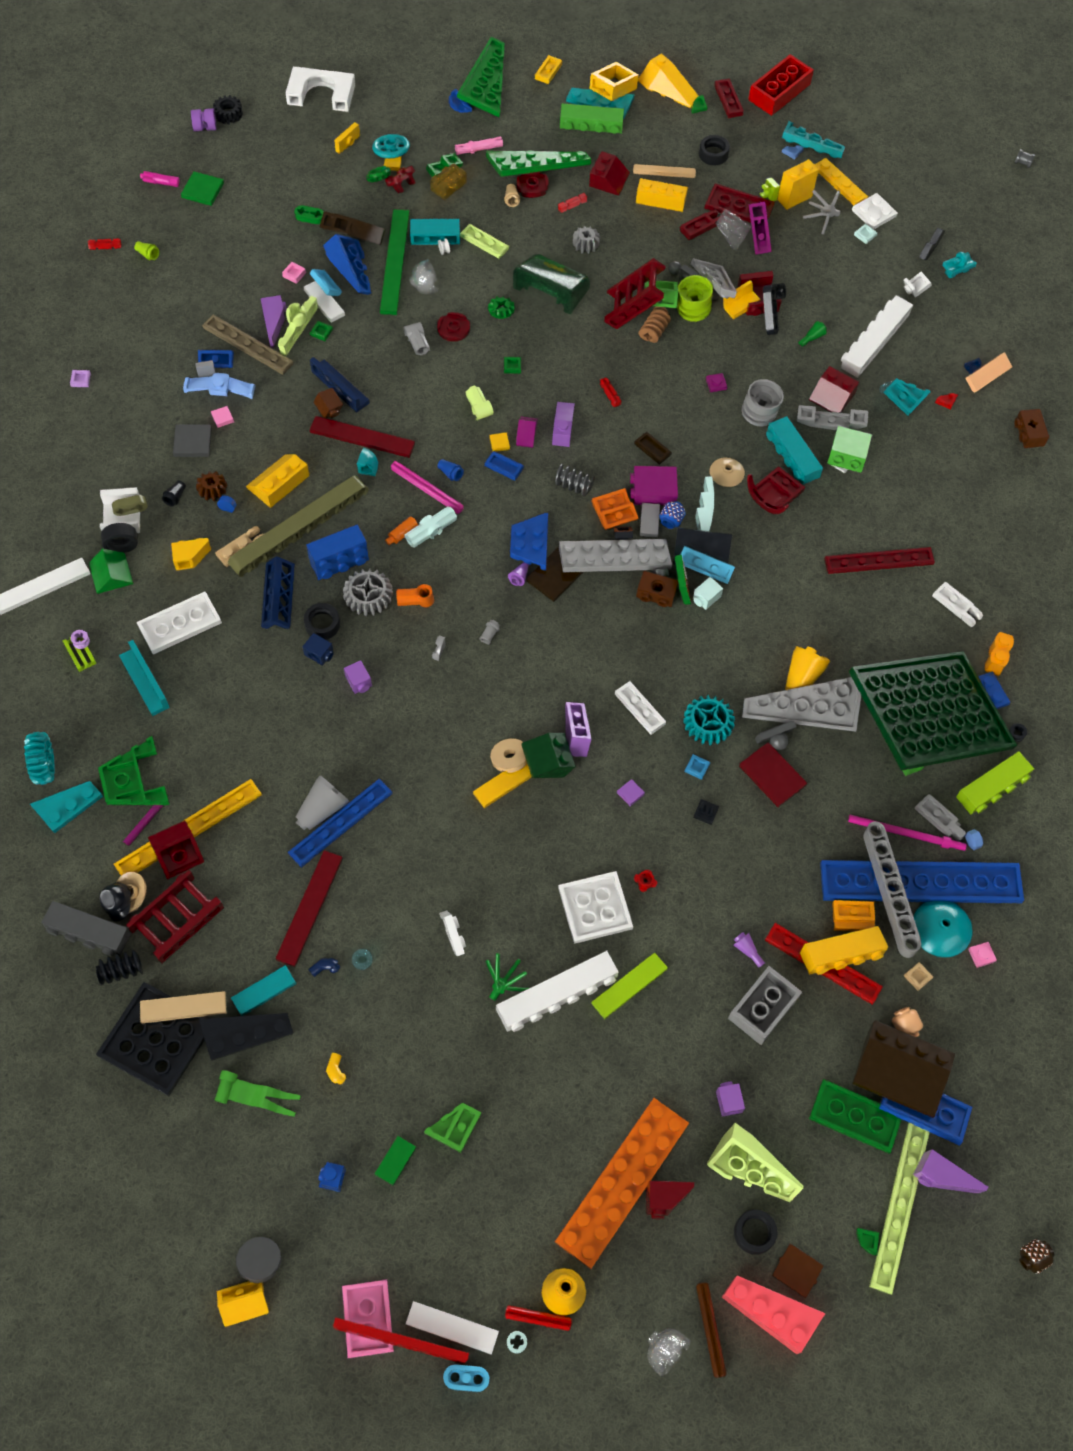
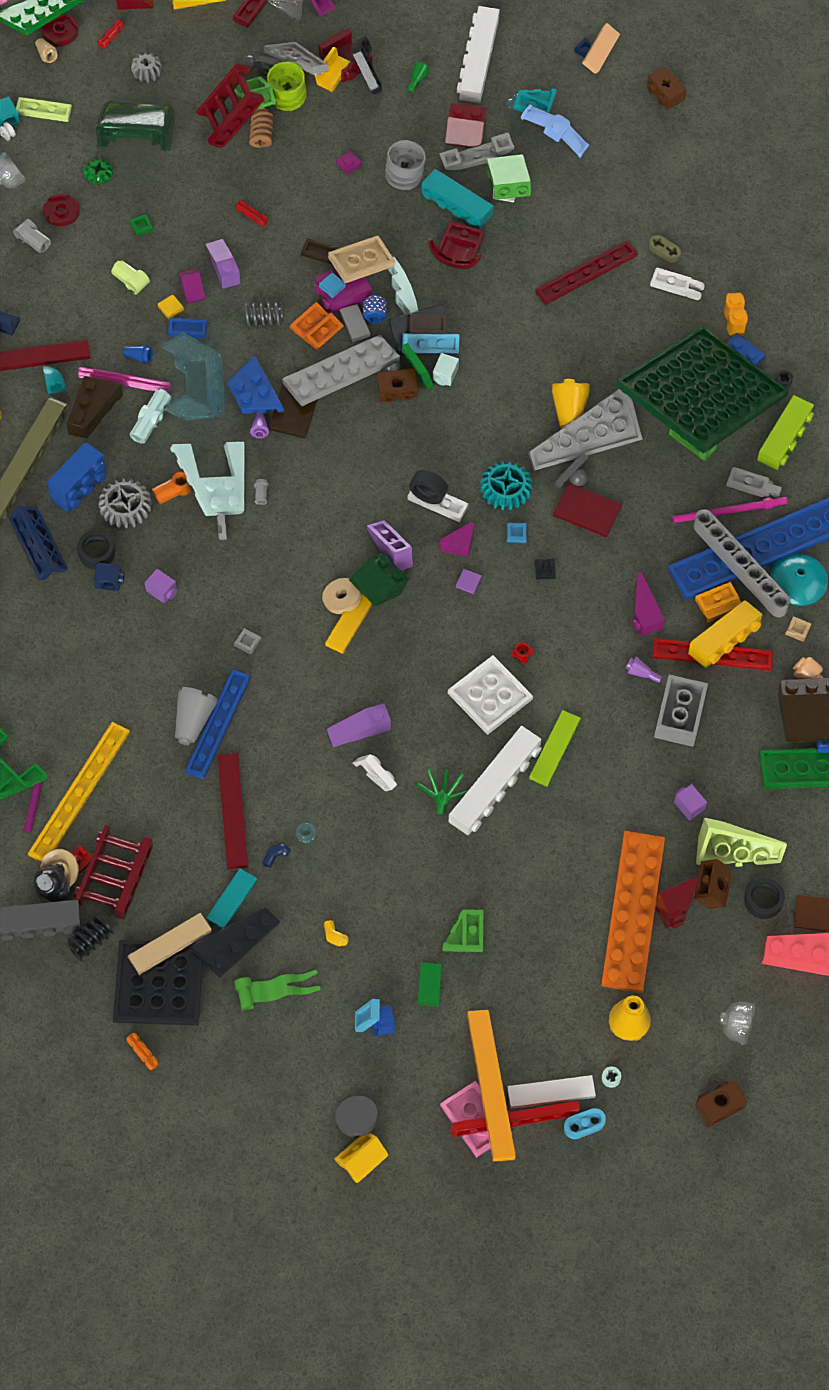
camera: 25 degrees left, 0 degrees up
dark red slope [148,820,204,880] -> none
orange cylinder [385,516,418,546] -> none
red axle [505,1306,572,1331] -> none
black plate [613,526,633,540] -> none
reddish brown axle [696,1282,727,1378] -> none
tan dish [710,458,745,487] -> none
red tile [935,393,958,410] -> none
medium blue tile [965,829,983,850] -> none
none -> dark brown wedge [67,376,122,439]
none -> red tile [71,845,92,874]
none -> orange axle [126,1033,159,1070]
none -> clear light blue windscreen [161,332,225,421]
none -> light aqua wing [170,442,244,516]
none -> light grey tile [234,628,261,654]
none -> dark azure tile [319,273,346,298]
none -> medium lavender slope [327,703,391,747]
none -> tan plate [328,236,395,283]
none -> medium azure tile [355,999,380,1032]
none -> dark brown tile [408,314,447,334]
none -> black tyre [409,470,448,505]
none -> magenta slope [439,522,474,557]
none -> light orange tile [467,1010,516,1161]
none -> light blue plate [521,104,589,158]
none -> magenta slope [632,572,665,636]
none -> olive beam [649,235,681,263]
none -> reddish brown brick [694,859,732,909]
none -> reddish brown brick [695,1081,748,1128]

